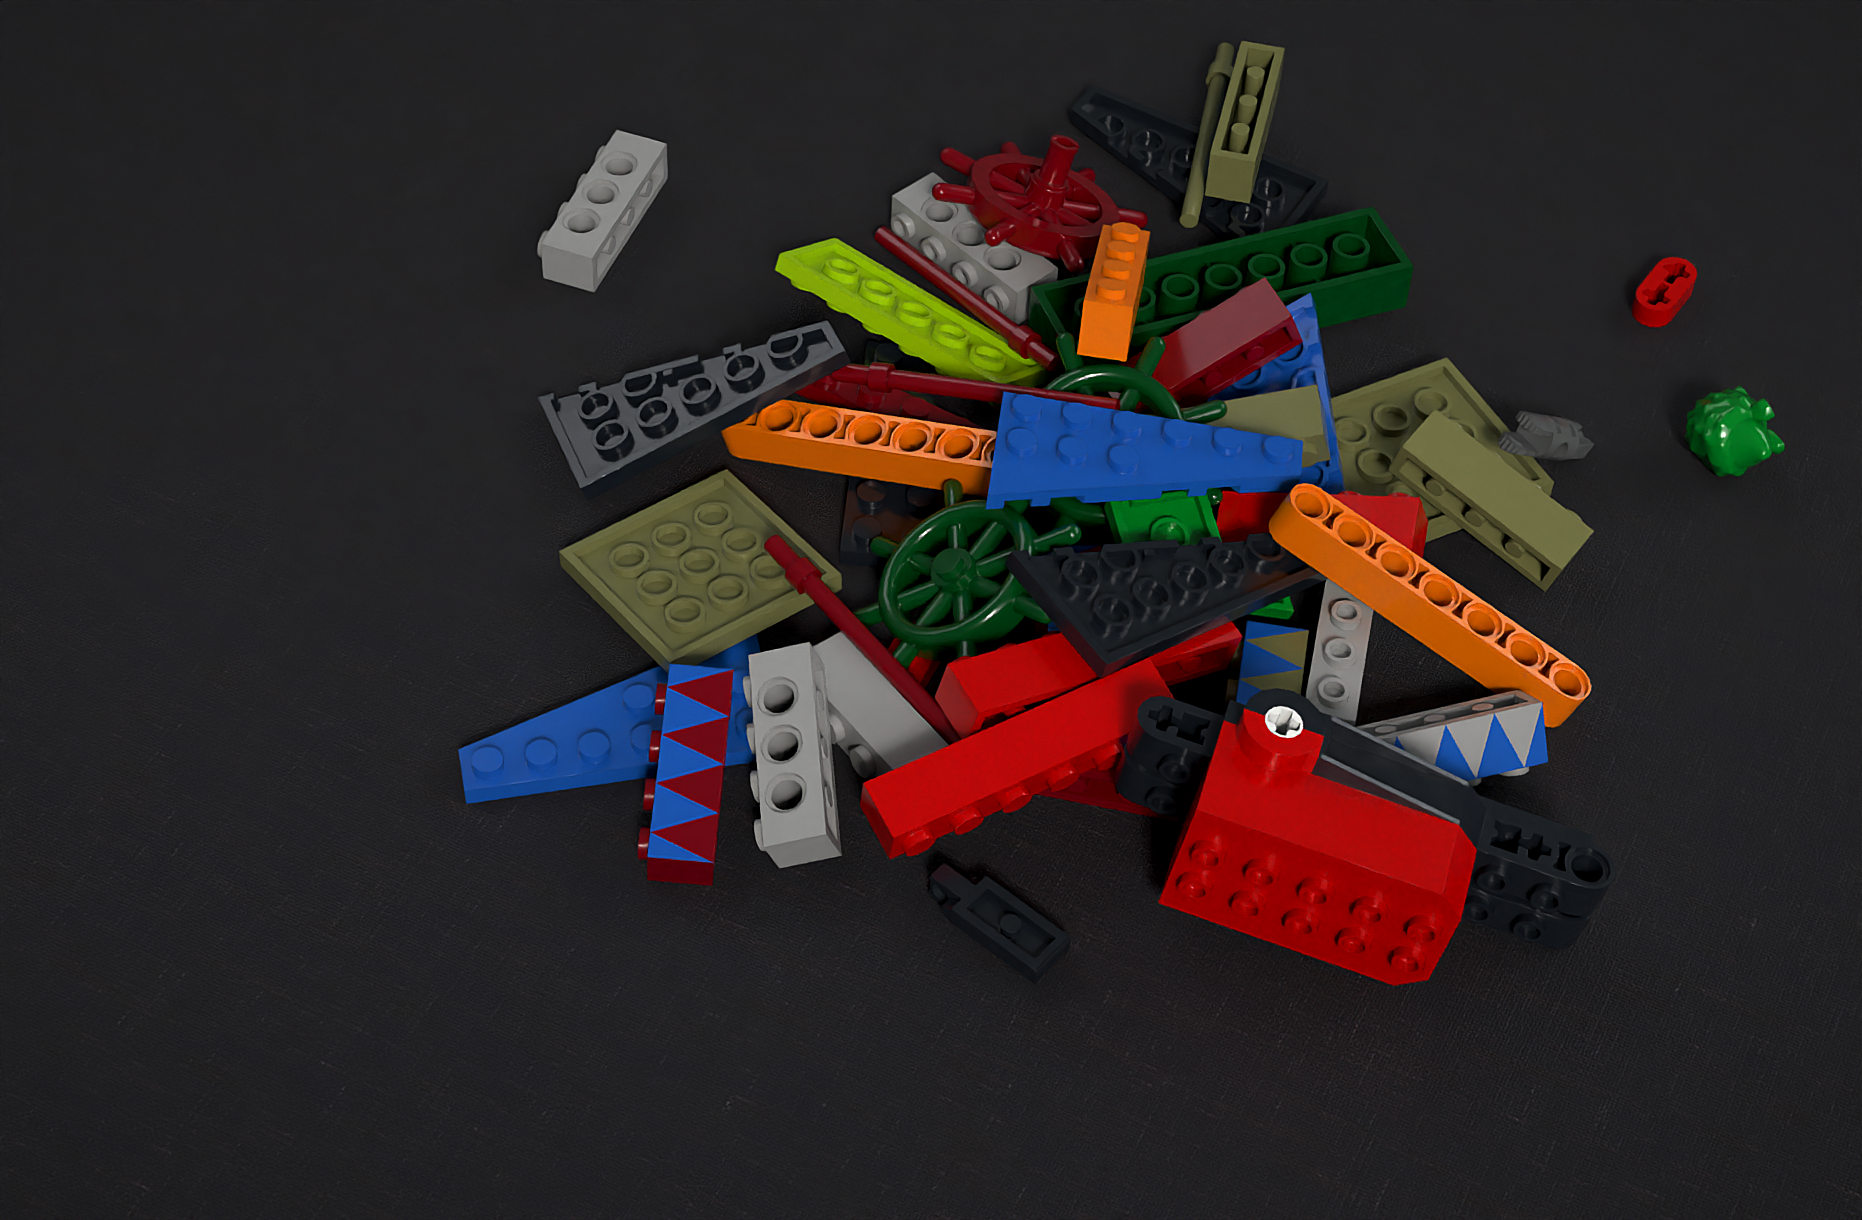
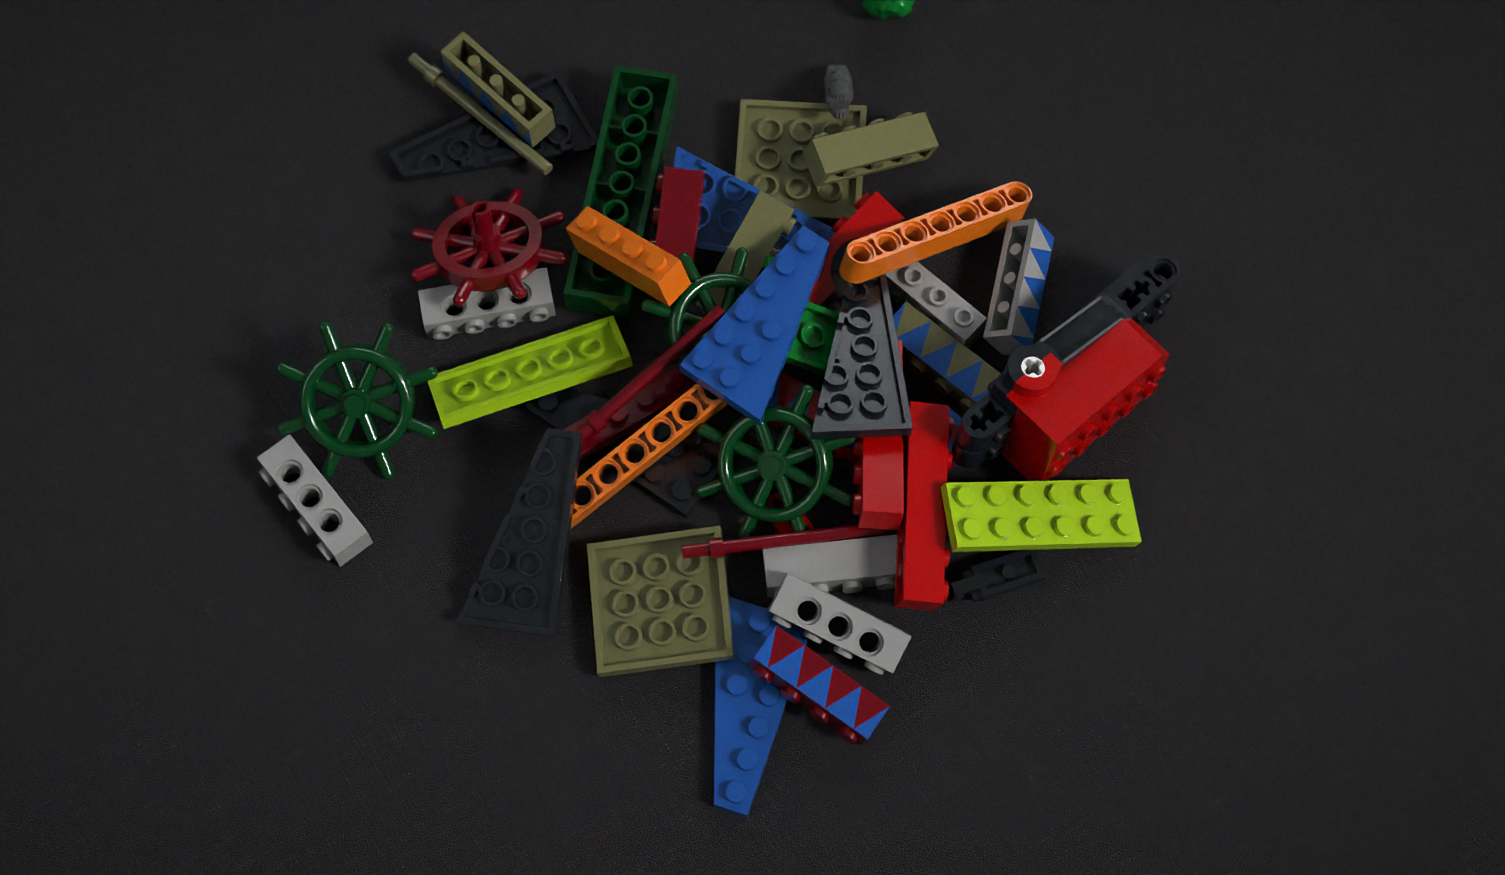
camera: 55 degrees left, 20 degrees up
dark red bar [874,226,1063,373] -> none
none -> dark green piece [276,321,438,480]
none -> lime plate [941,479,1142,552]

